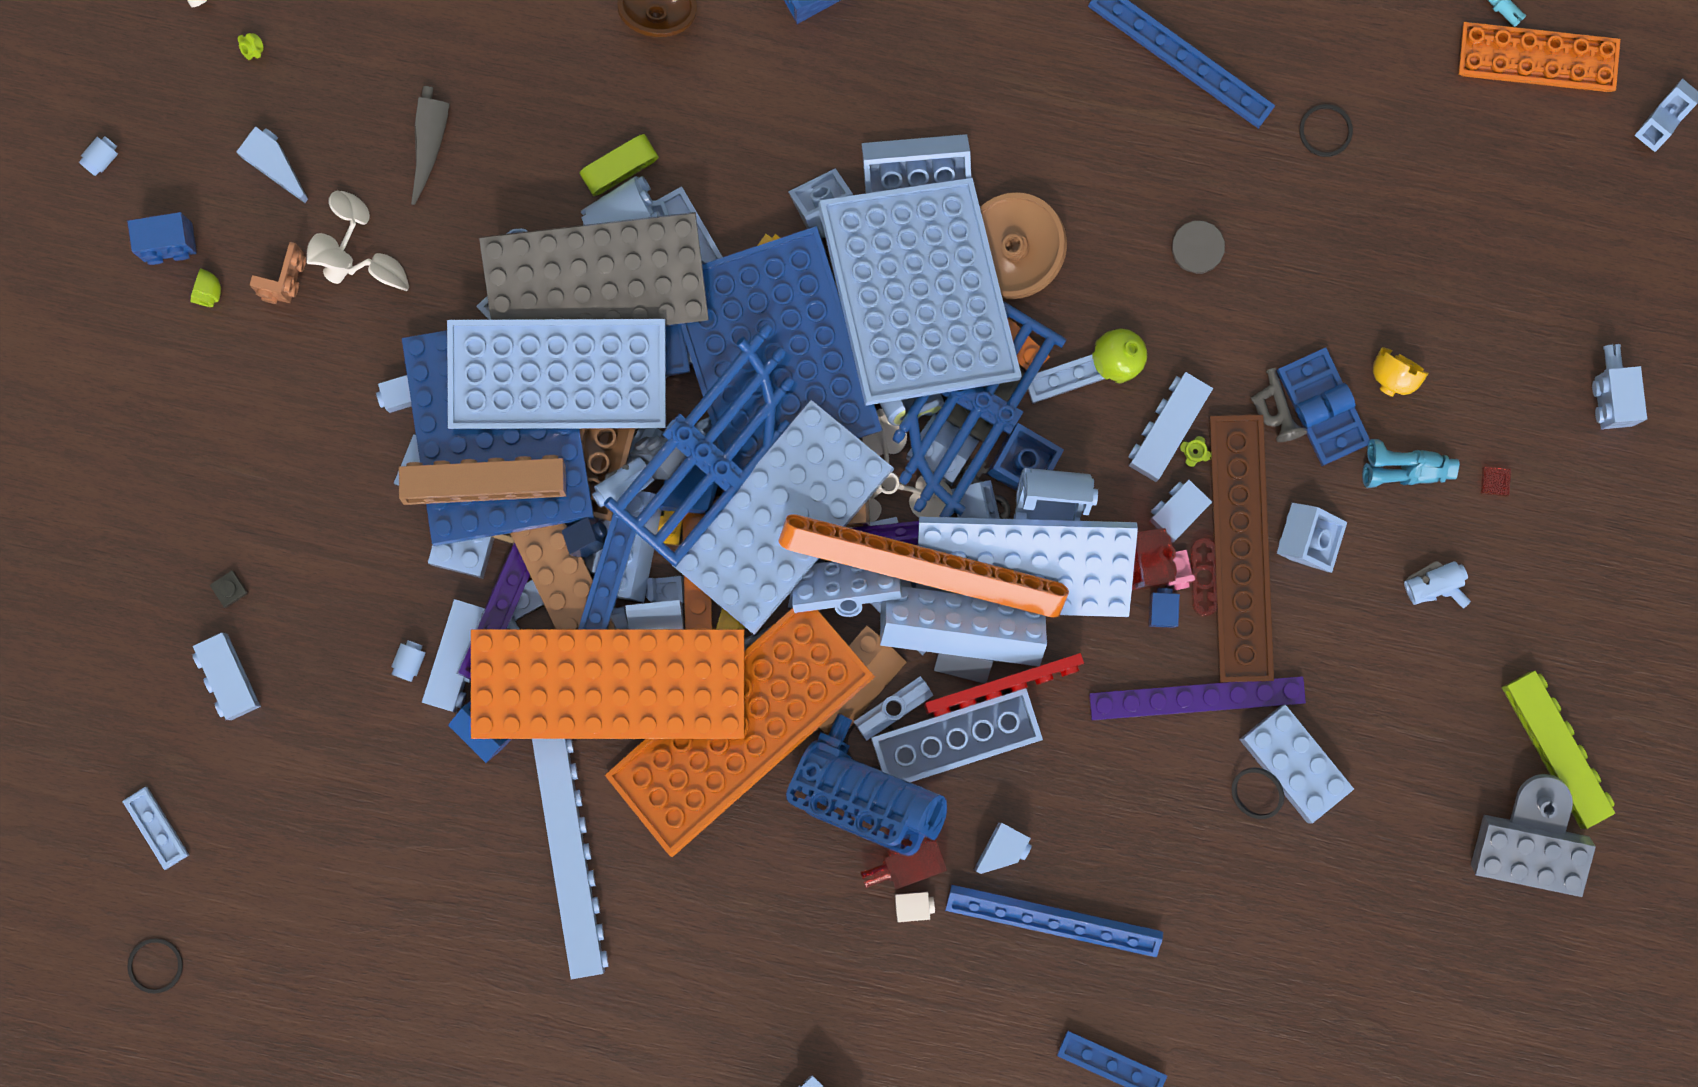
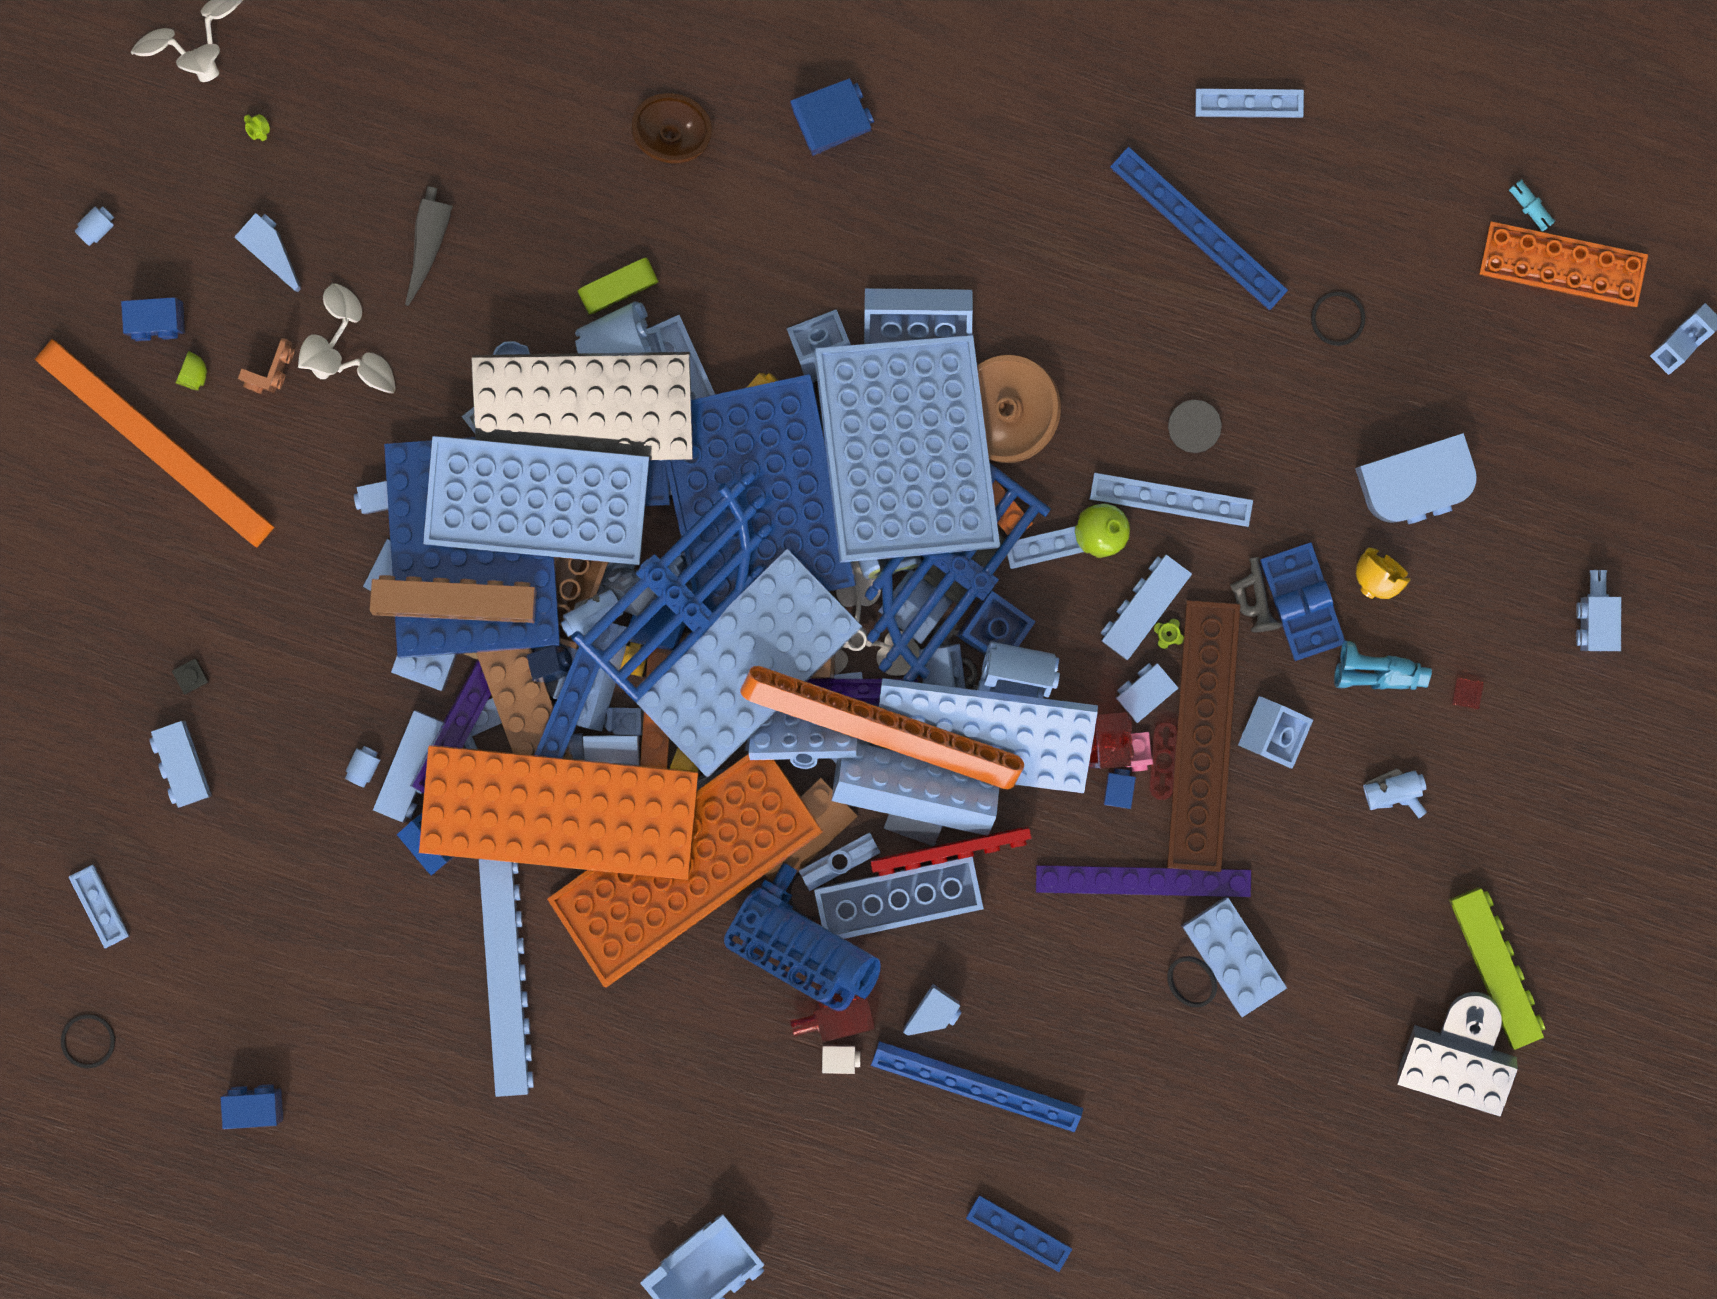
camera: 10 degrees right, 5 degrees up
none -> orange beam [35,339,275,548]
none -> blue brick [221,1084,283,1129]
none -> light blue plate [1089,473,1253,527]
none -> light blue brick [1355,433,1476,524]

